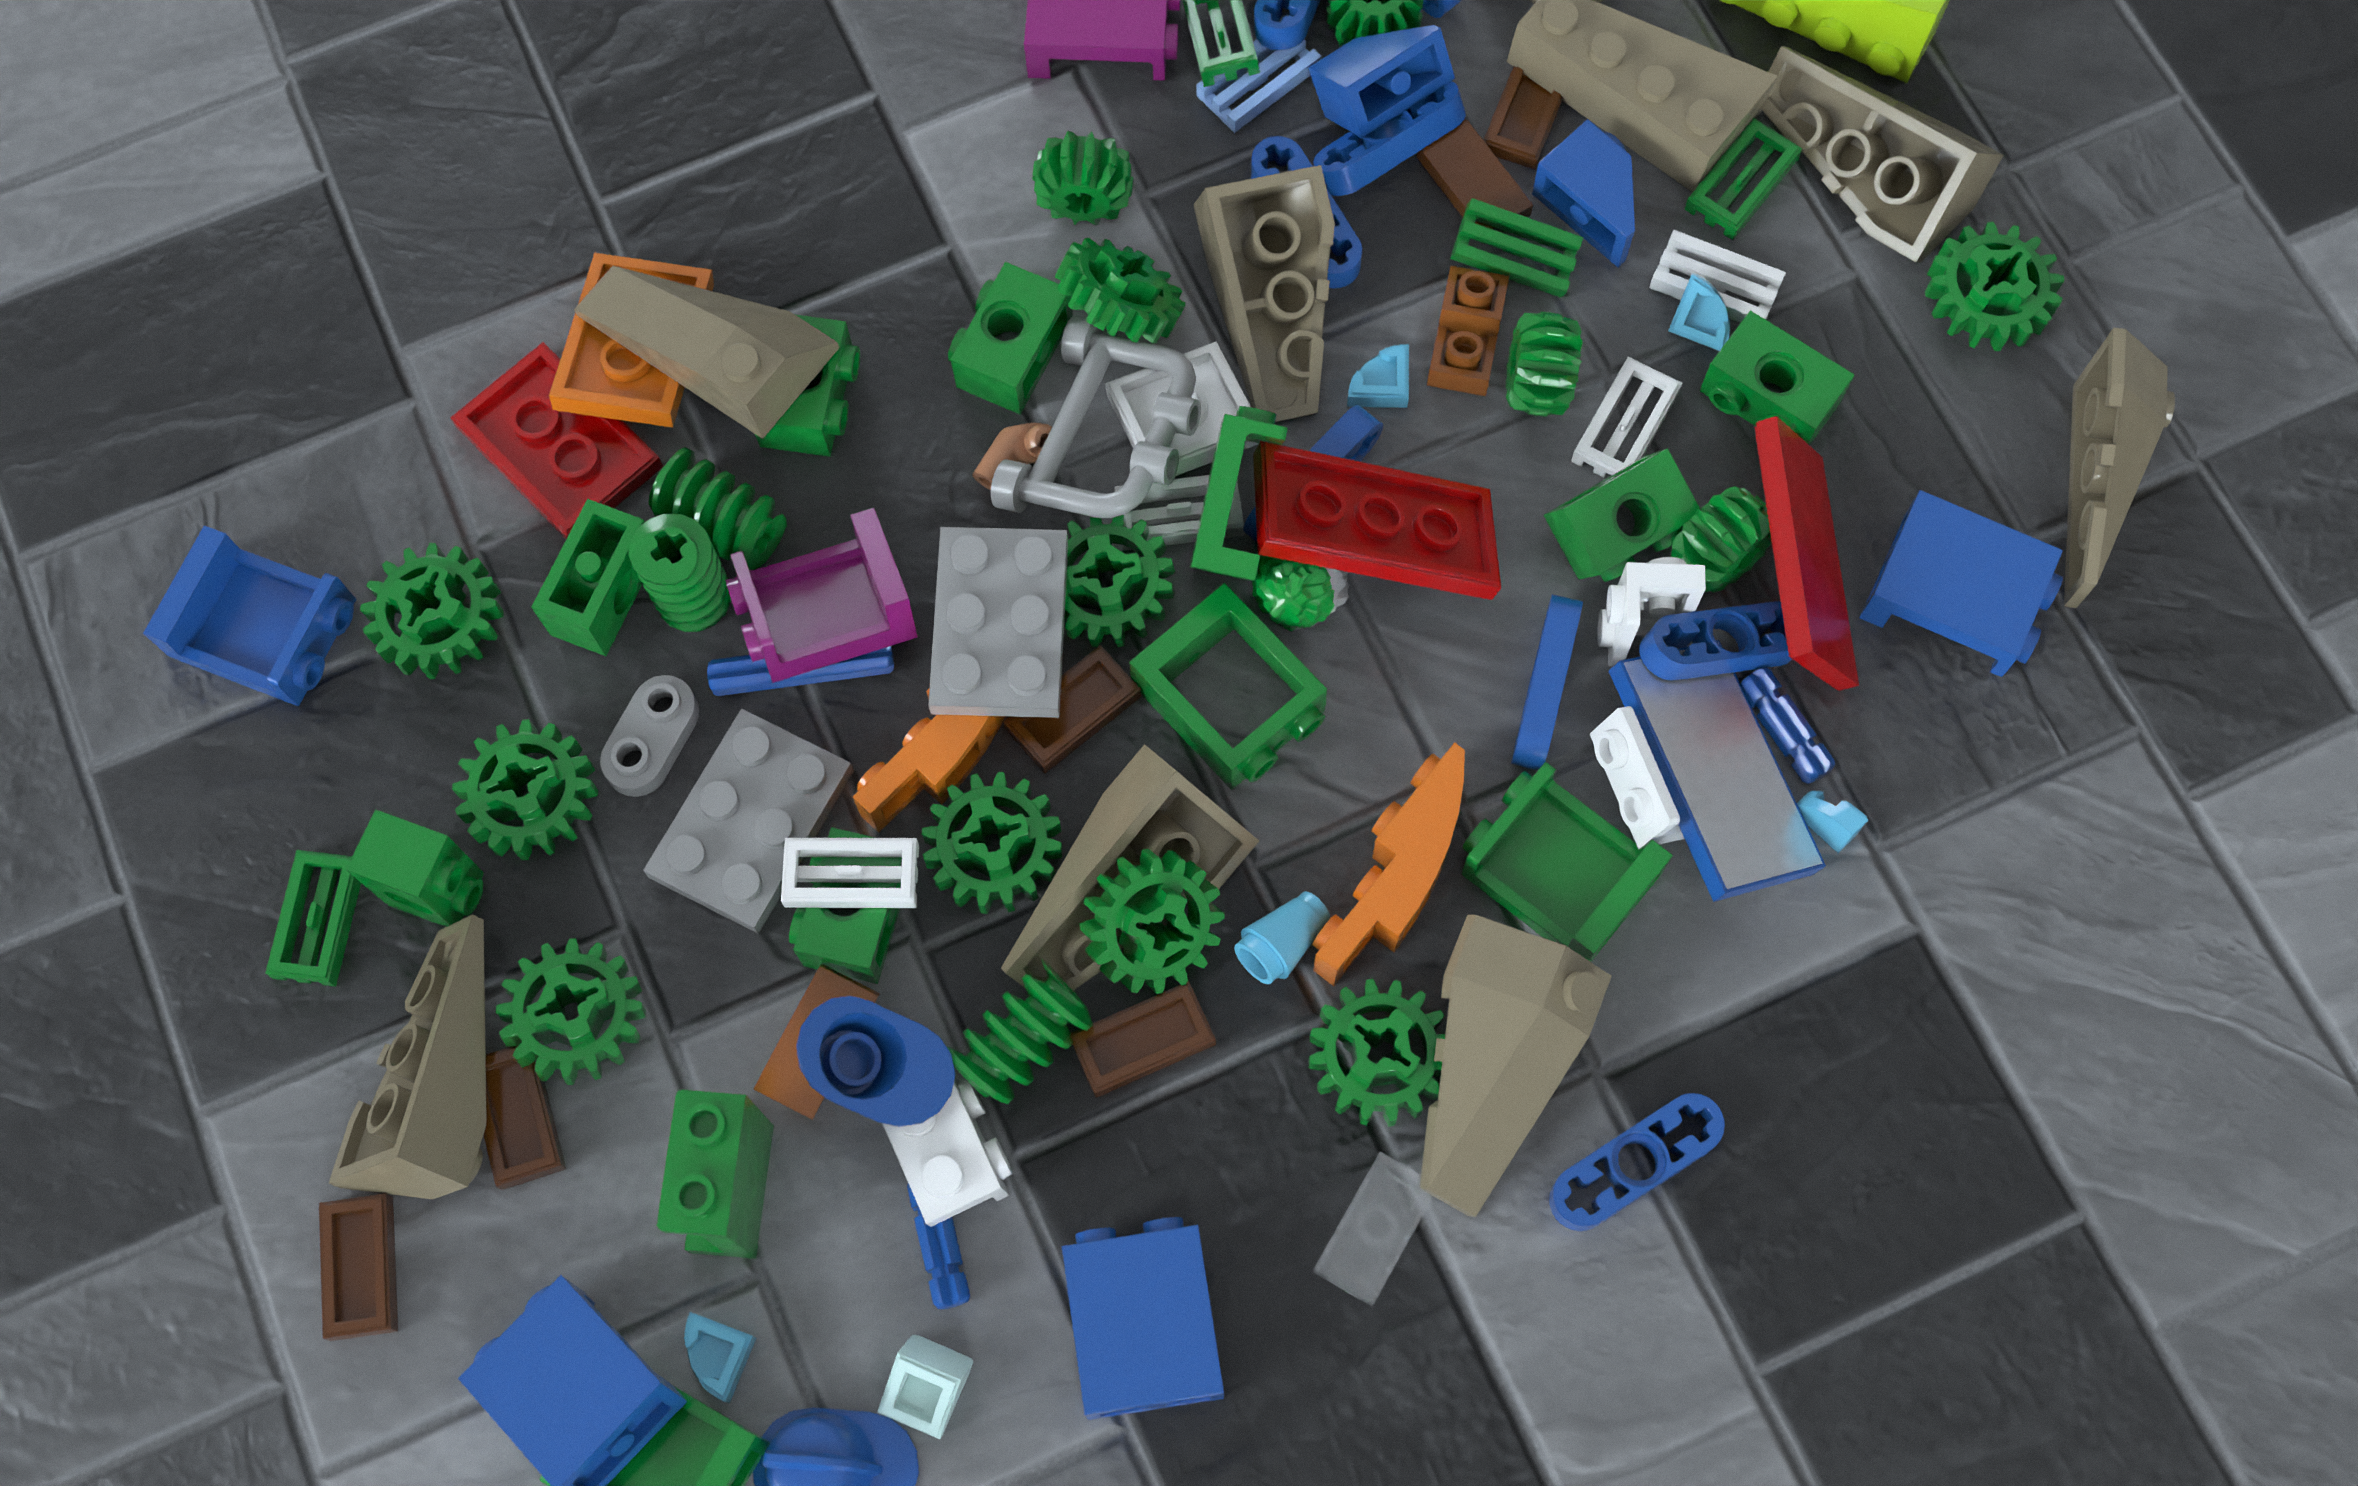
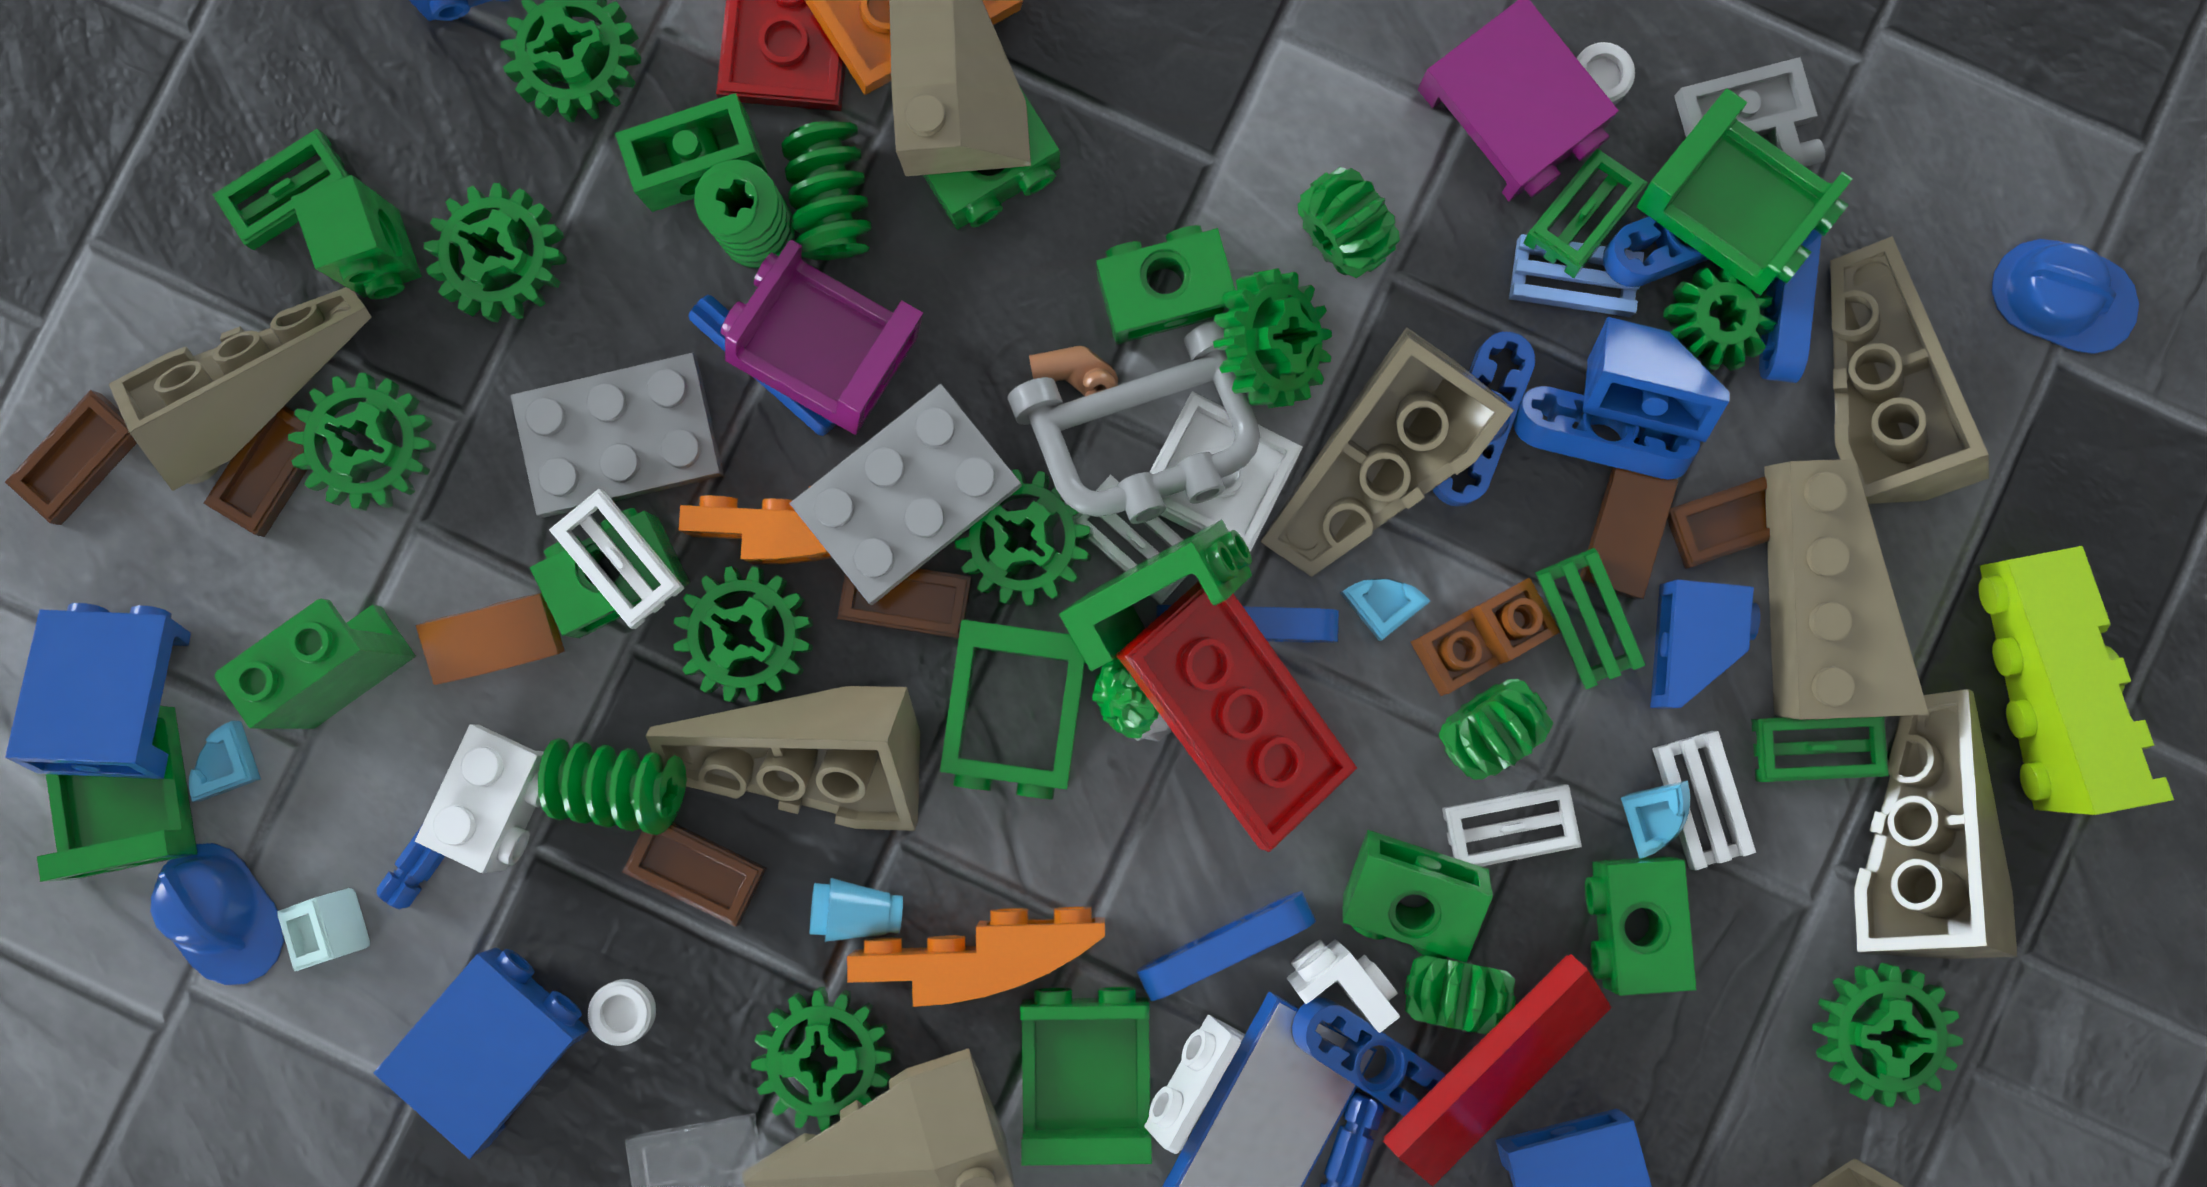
camera: 50 degrees right, 15 degrees up
light grey plate [600,675,699,797] -> none
blue piece [796,996,955,1127] -> none
green gear [1080,849,1225,994] -> none
none -> white tile [588,979,656,1046]

